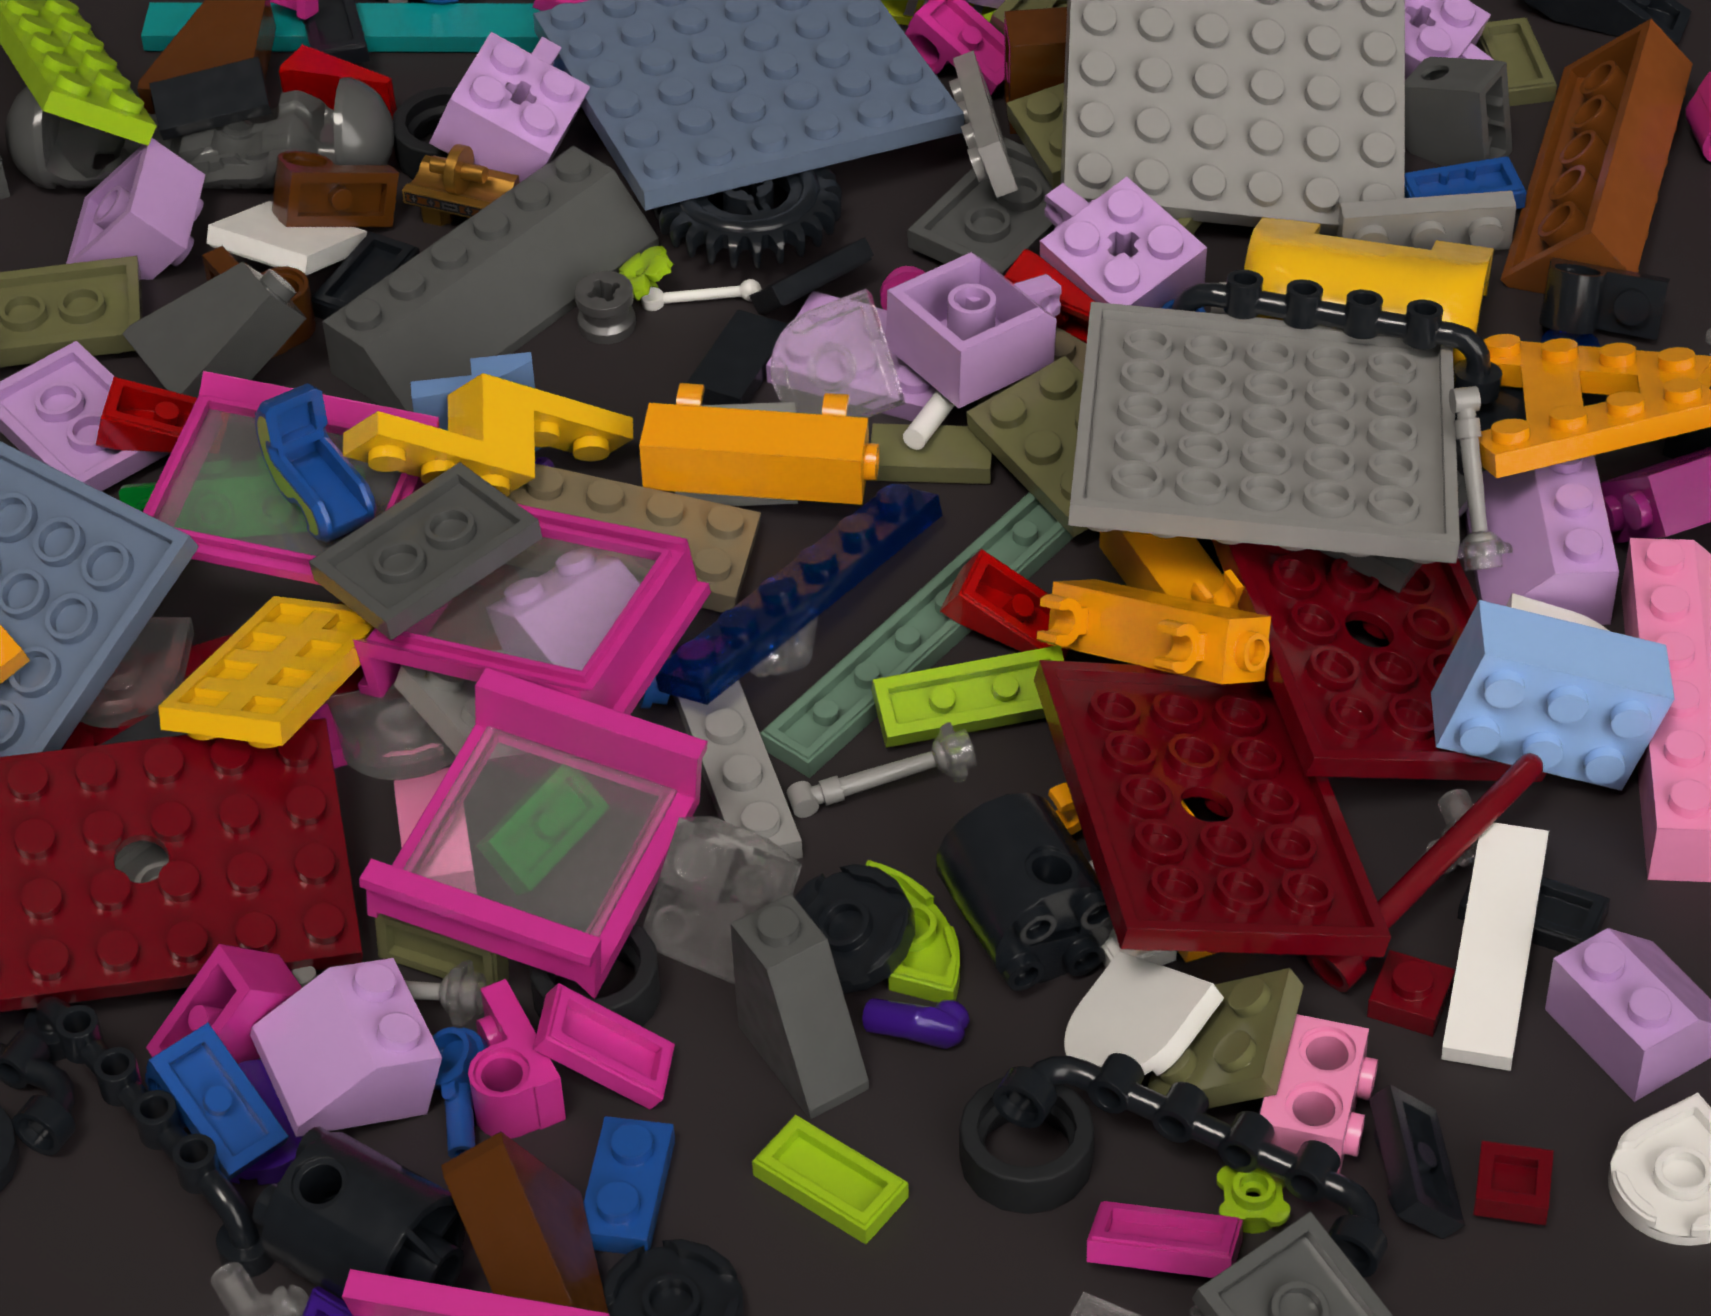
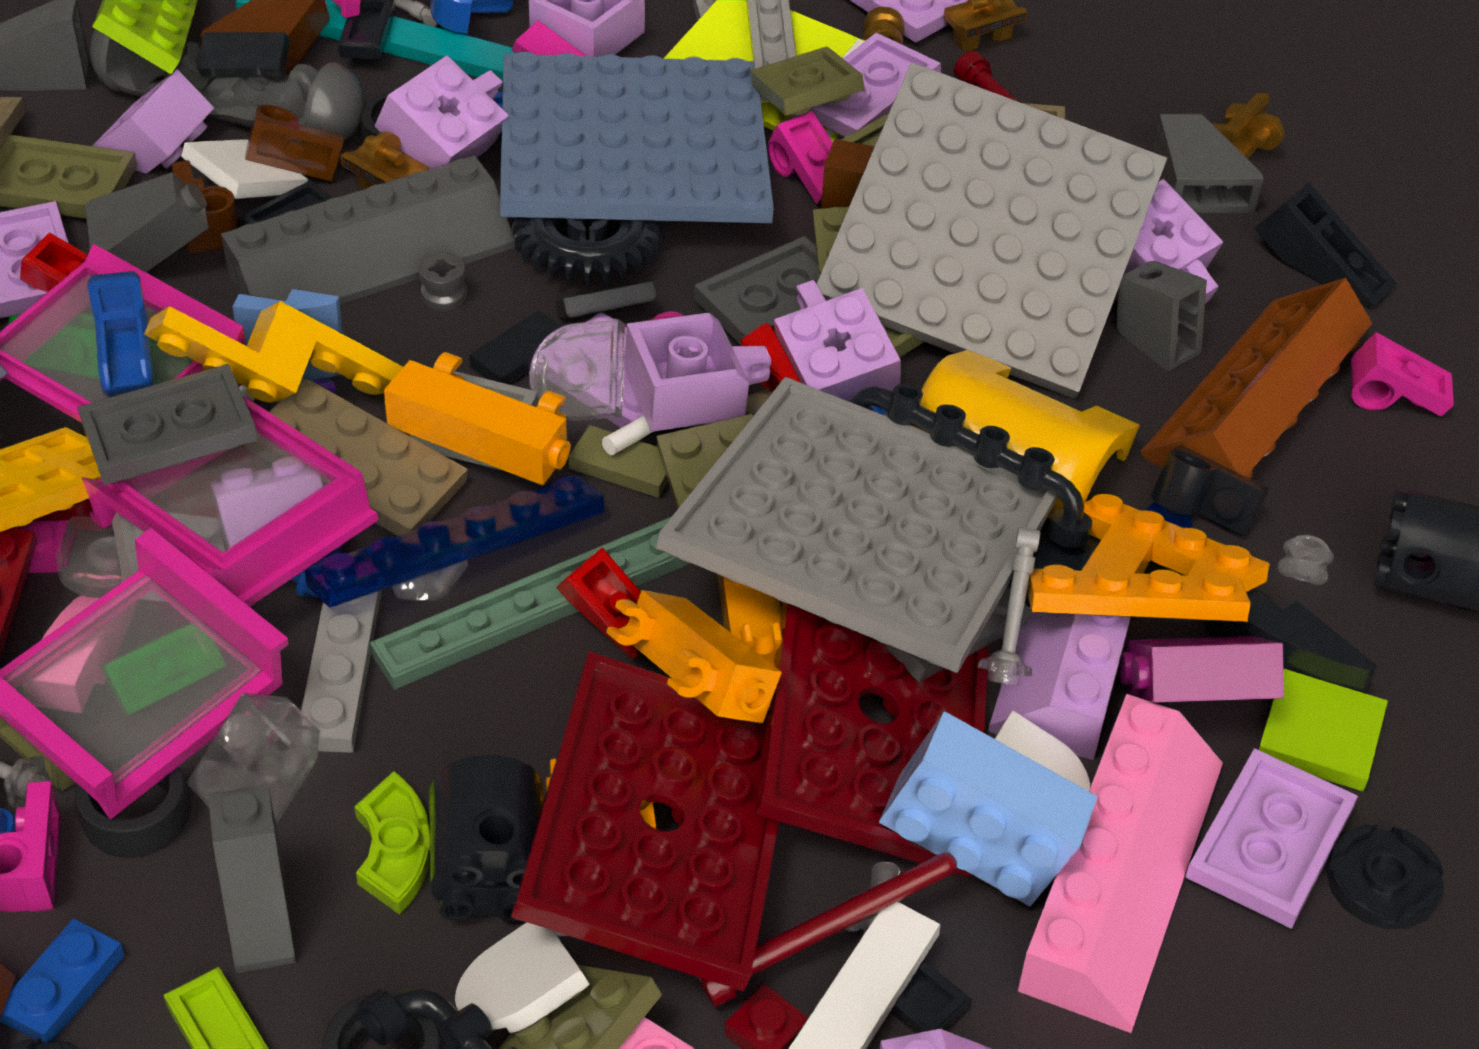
camera: 15 degrees right, 0 degrees up
red slope [279,44,397,120] -> none
dark pink tile [533,983,675,1110] -> none
lime plant [618,246,674,301] -> none
white hinge [641,279,762,311] -> none
light grey piece [787,722,977,818] -> none
black tile [794,864,915,994] -> none
dark purple arm [862,998,970,1049] -> none
lime plate [871,645,1064,748] -> none
light grey plate [949,50,1018,198] -> none
light grey plate [1337,191,1516,250] -> none
blue plate [1404,156,1527,209] -> none
olive tile [1476,17,1557,106] -> none

